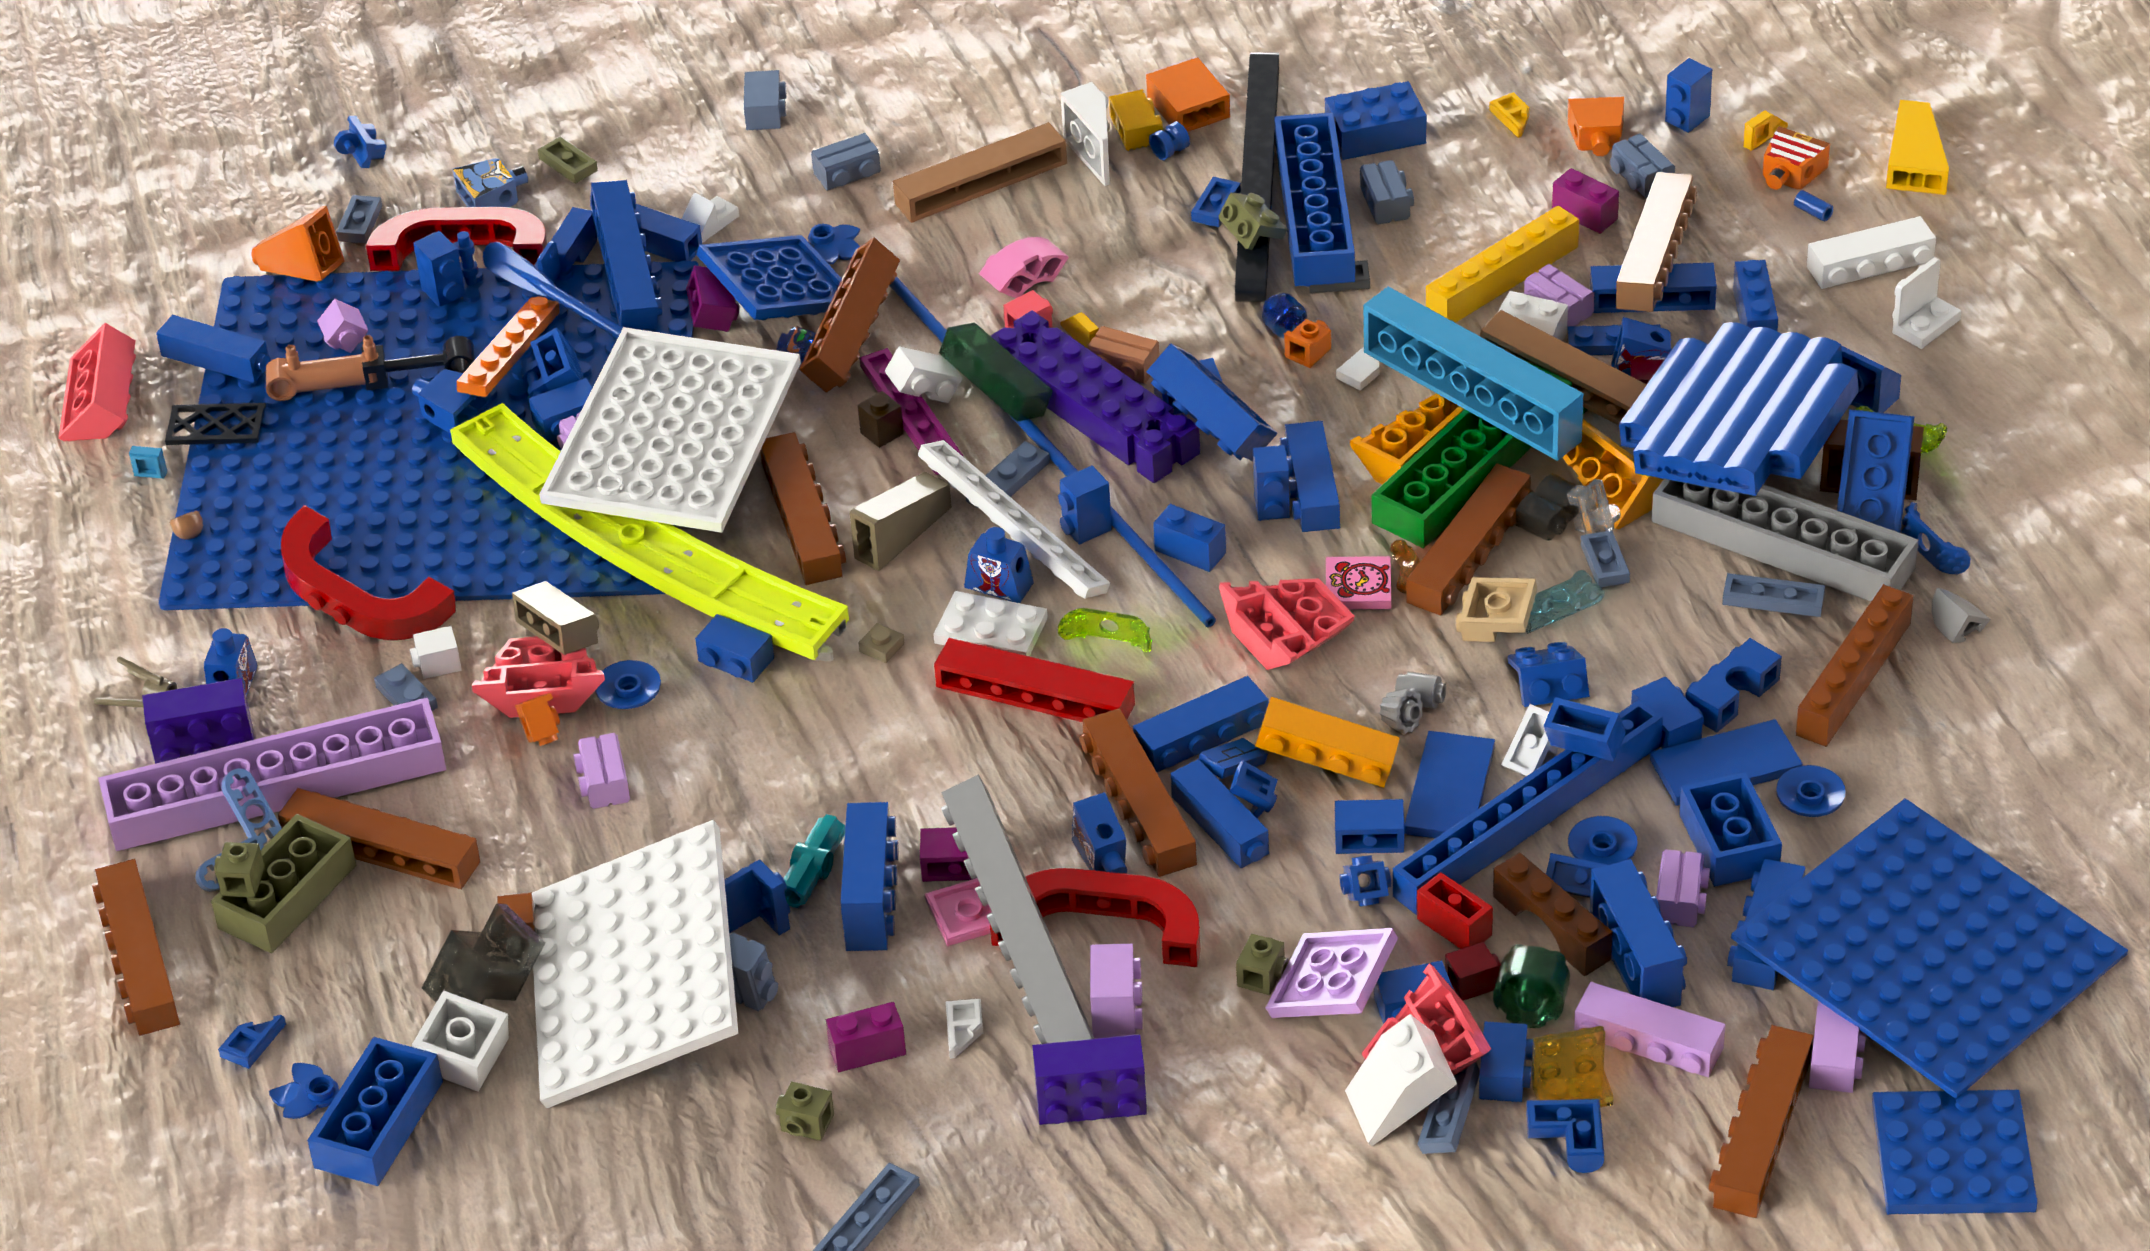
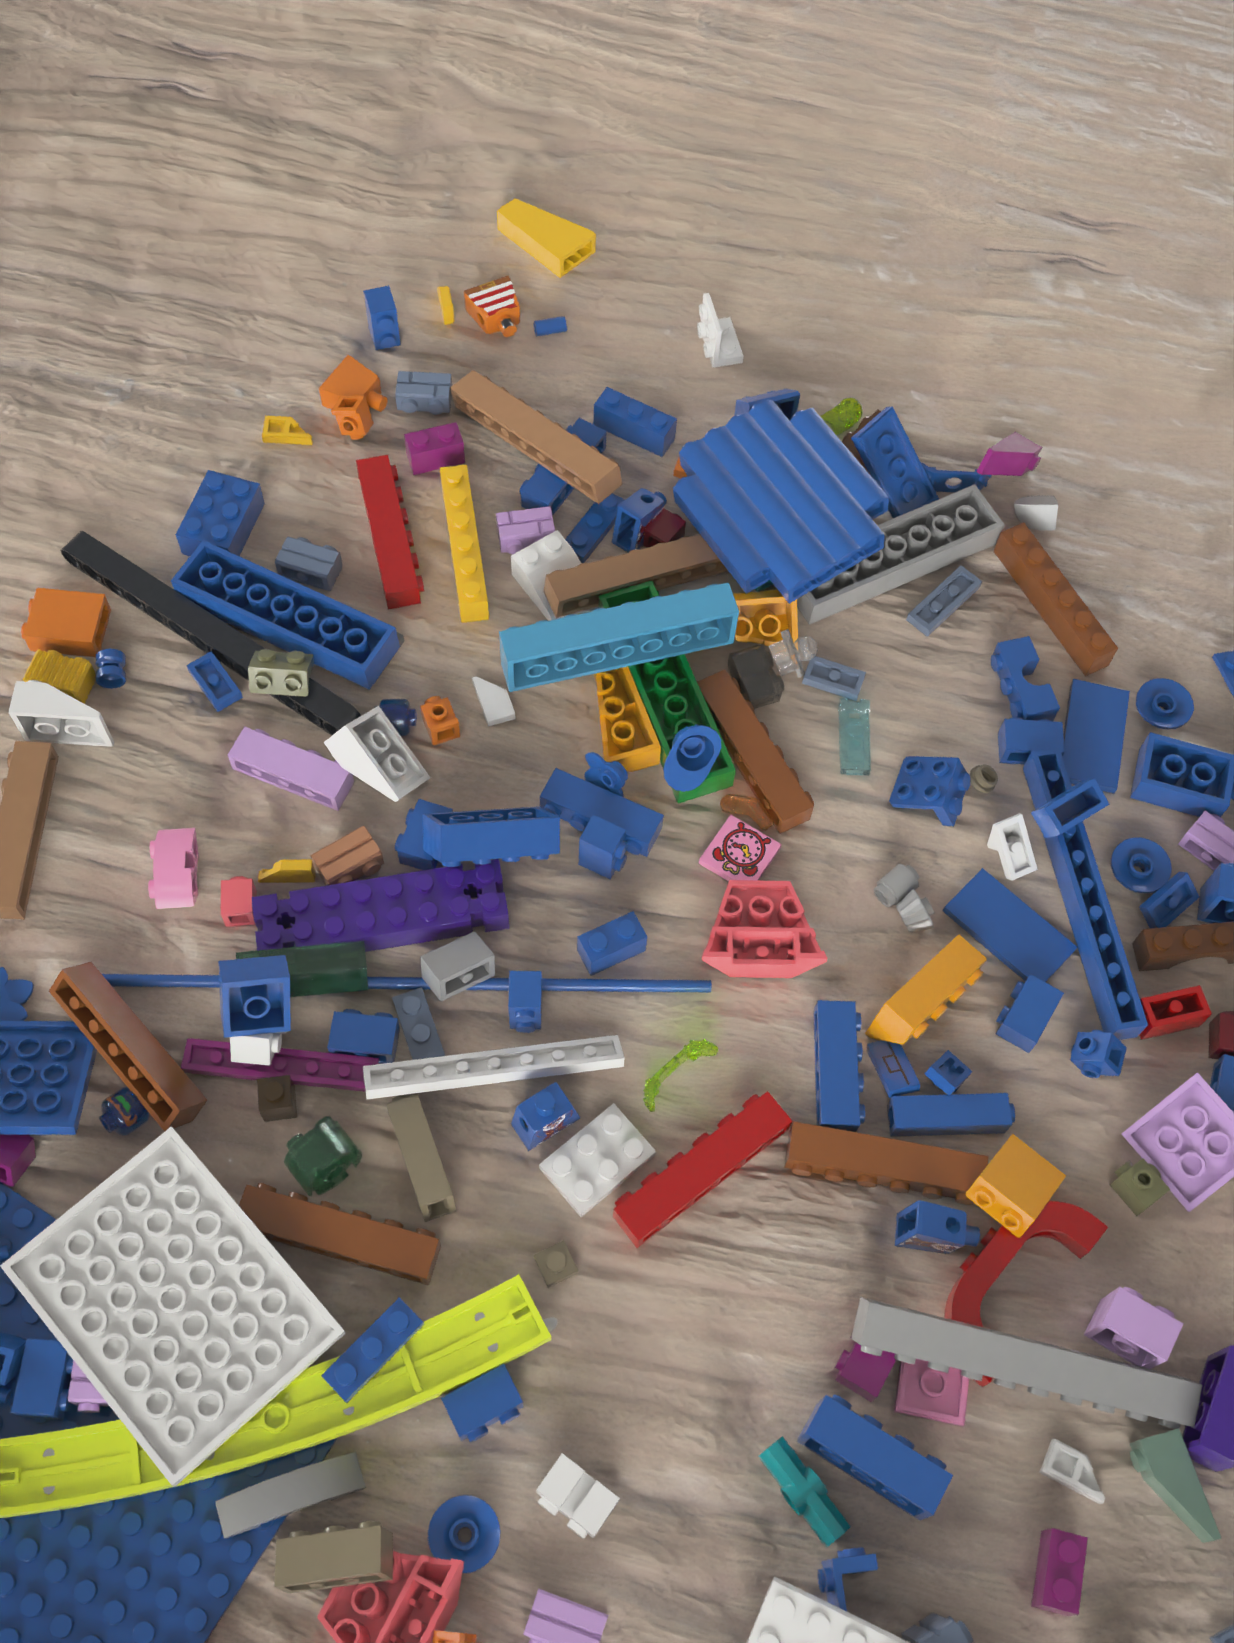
camera: 65 degrees left, 20 degrees up
tan plate [1456,577,1538,642] -> none
white brick [1807,216,1936,289] -> none
none -> light grey slope [215,1452,366,1539]
none -> blue brick [218,955,291,1038]
none -> lavender brick [228,726,354,811]
none -> clear green brick [284,1116,362,1196]
none -> blue plate [321,1297,424,1403]
none -> white slope [324,706,431,802]
none -> blue brick [327,1009,400,1064]
none -> orange brick [331,395,373,440]
none -> red brick [356,455,425,610]
none -> light grey brick [420,931,495,1001]
none -> white brick [536,1453,620,1539]
none -> blue plate [584,752,628,797]
none -> blue piece [663,724,722,792]
none -> light orange panel [966,1133,1066,1238]
none -> dark tan plate [970,764,998,793]
none -> magenta slope [976,432,1043,476]
none -> sand green slope [1130,1428,1222,1543]

